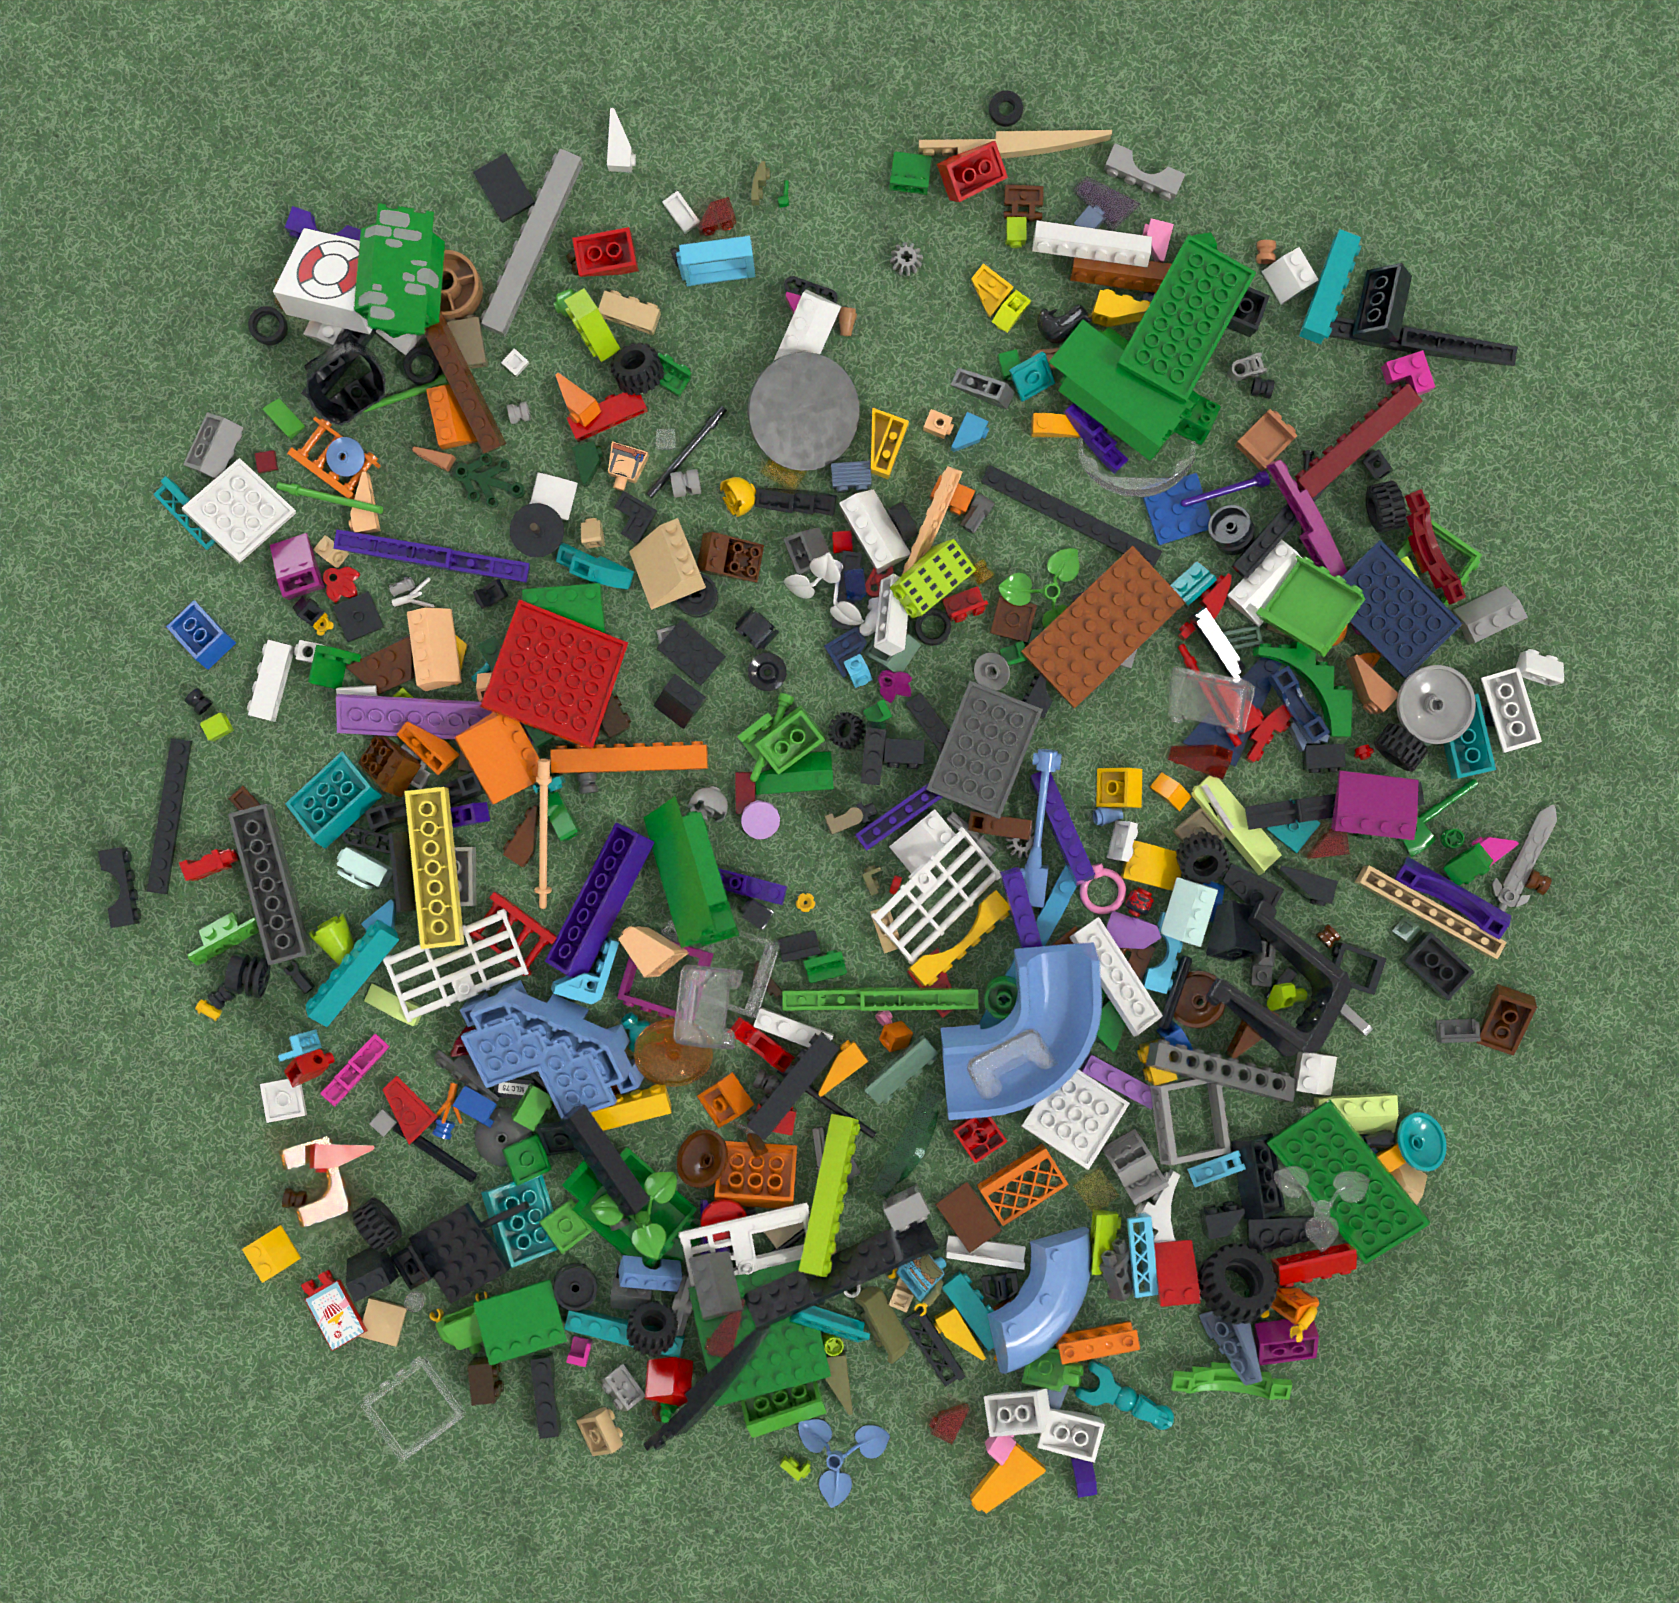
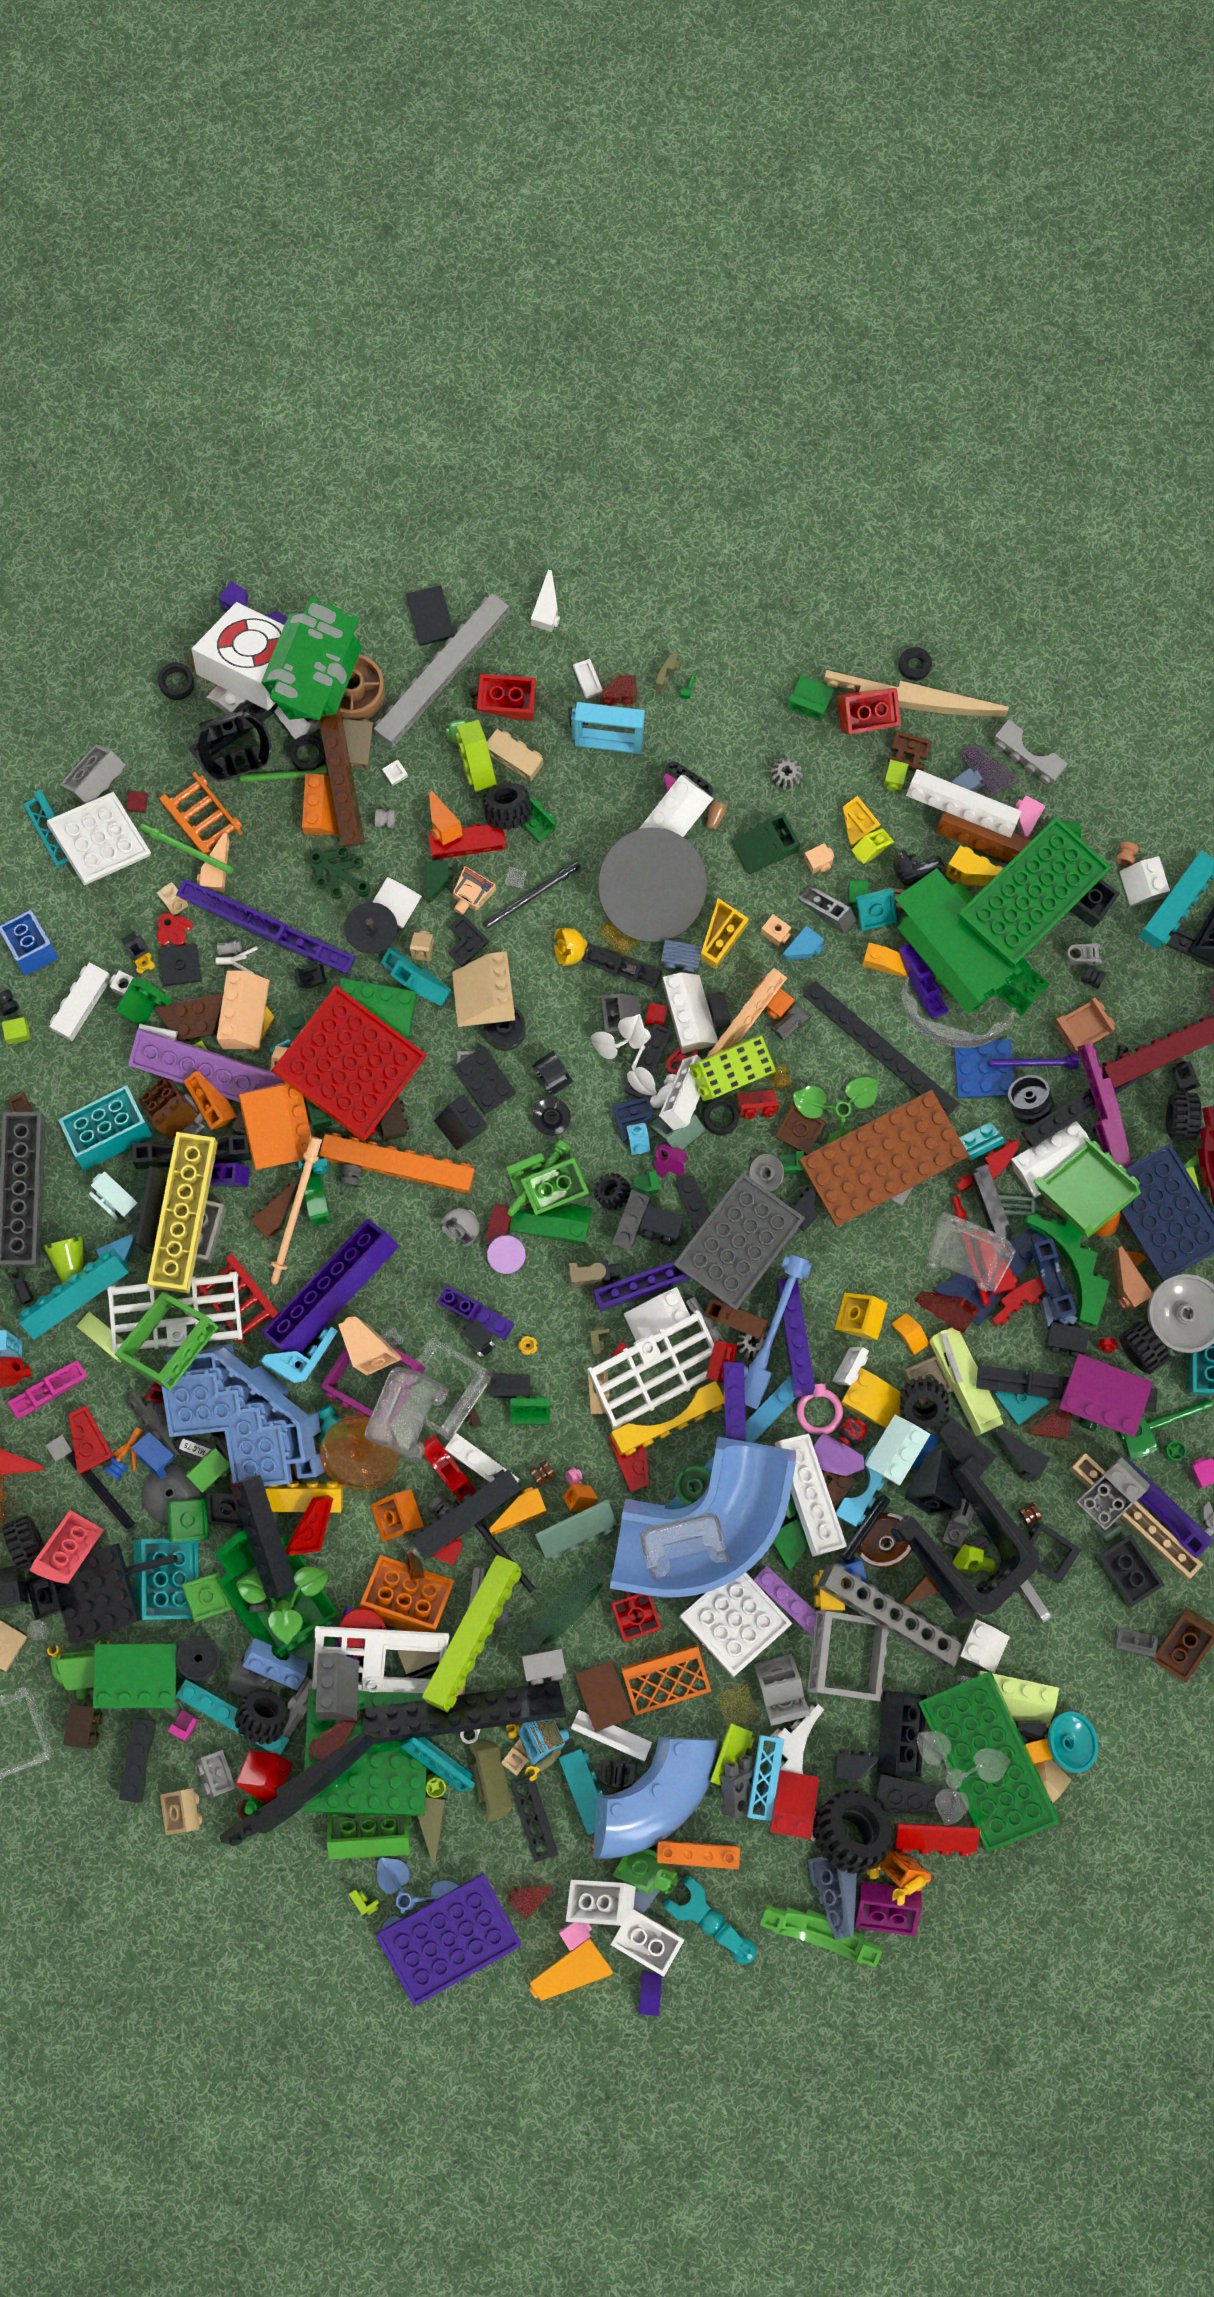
camera: 15 degrees right, 10 degrees down
bright green slope [263,398,305,440] -> none
magenta slope [270,533,325,600] -> none
medium blue dish [326,437,365,476] -> none
black beam [342,827,390,853] -> none
nougat slope [412,447,456,472] -> none
green panel [644,796,740,949] -> none
light grey wheel [670,469,701,498] -> none
reddish brown dish [677,1129,728,1188] -> none
reddish brown slope [697,532,764,583] -> none
bright green slope [782,987,979,1011] -> none
clear blue slope [843,568,866,602] -> none
yellow slope [934,1305,986,1361] -> none
medium blue cone [1093,807,1123,826] -> none
medium azure plate [1188,1150,1246,1187] -> none
green brick [1443,842,1493,885] -> none
none -> coral slope [29,1510,104,1583]
none -> bright green window [114,1292,218,1391]
none -> red wing [285,1495,333,1556]
none -> dark purple plate [375,1873,522,2007]
none -> reddish brown wheel [529,1460,556,1487]
none -> red slope [706,1340,737,1382]
none -> dark green slope [732,812,801,875]
none -> light nougat brick [804,843,834,874]
none -> light grey slope [1077,1457,1150,1530]

